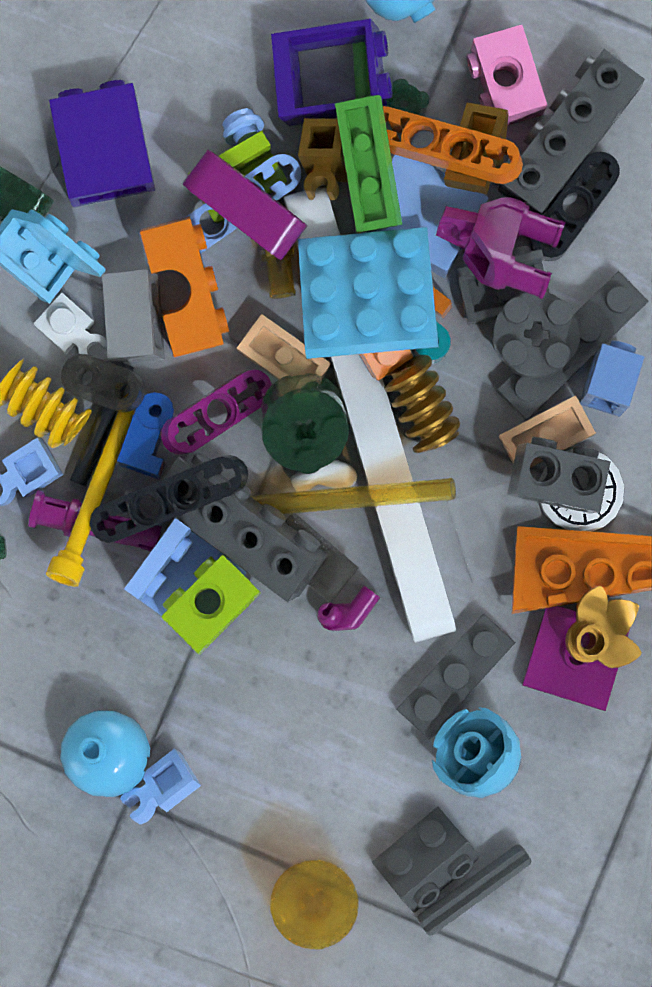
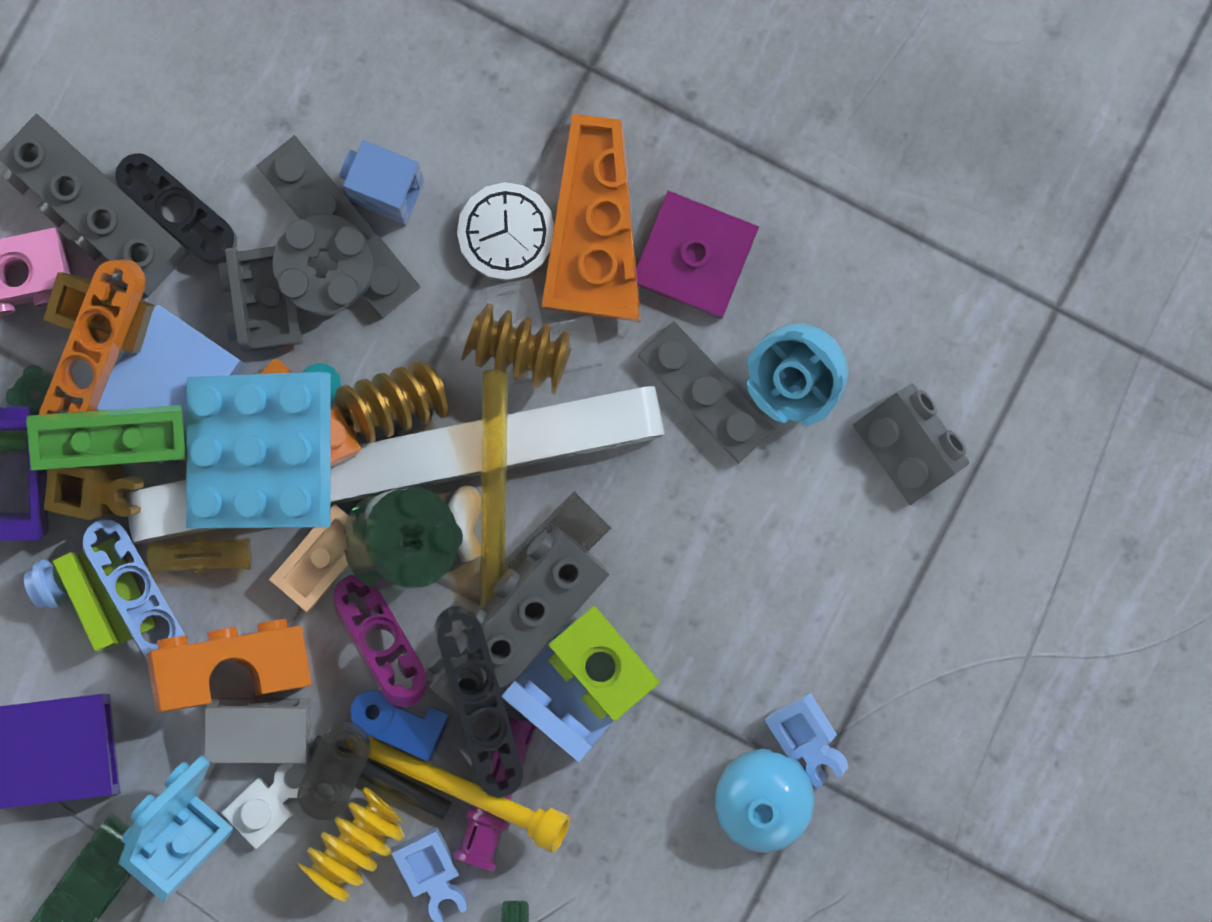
camera: 90 degrees left, 0 degrees up
magenta beam [182,149,307,260] -> none
clear yellow brick [270,858,359,949] -> none
magenta arm [317,585,380,631] -> none
dark grey axle [417,845,532,936] -> none
magenta connector [436,197,565,299] -> none
light nougat plate [499,395,596,468] -> none
dark grey brick [507,437,611,514] -> none
pearl gold plate [565,586,642,668] -> none
none -> pearl gold piece [461,303,572,394]

